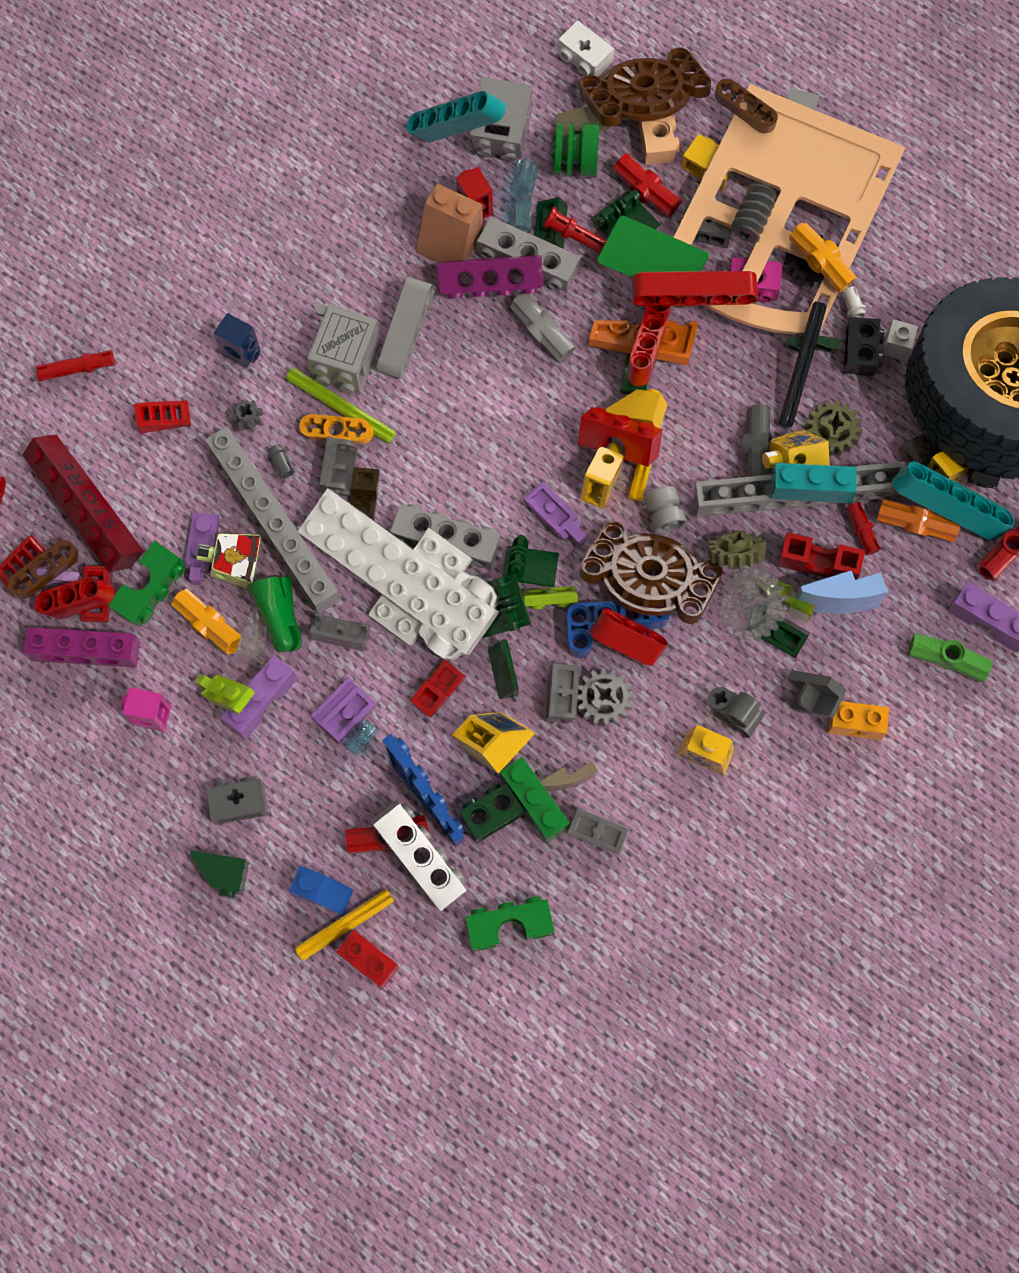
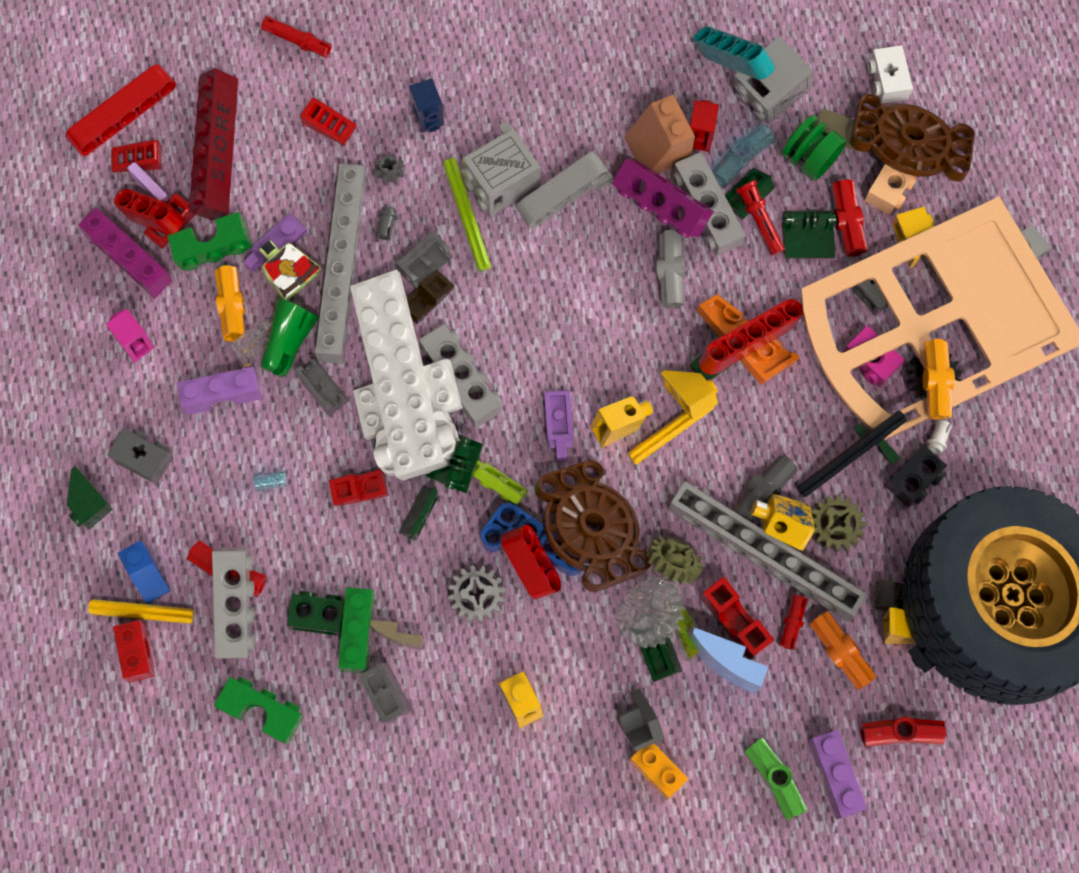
camera: 35 degrees right, 0 degrees up
reddish brown beam [8,540,79,599] -> none
lime hinge [194,674,255,714] -> none
light orange beam [299,414,374,445] -> none
medium lavender plate [311,677,377,744] -> none
blue plate [382,733,465,847] -> none
yellow slope [452,712,535,773] -> none
dark green hinge [502,535,559,587] -> none
flat silver hinge [545,663,580,724] -> none
red arch [578,407,663,467] -> none
green sticker [598,216,709,277] -> none
red beam [632,271,758,306] -> none
light grey wheel [644,486,687,534] -> none
dark grey piece [708,687,764,738] -> none
reddish brown beam [715,79,778,133] -> none
dark grey piece [731,183,776,243] -> none
teal brick [771,463,857,503] -> none
white brick [882,319,918,361] -> none
teal beam [892,461,1015,541] -> none

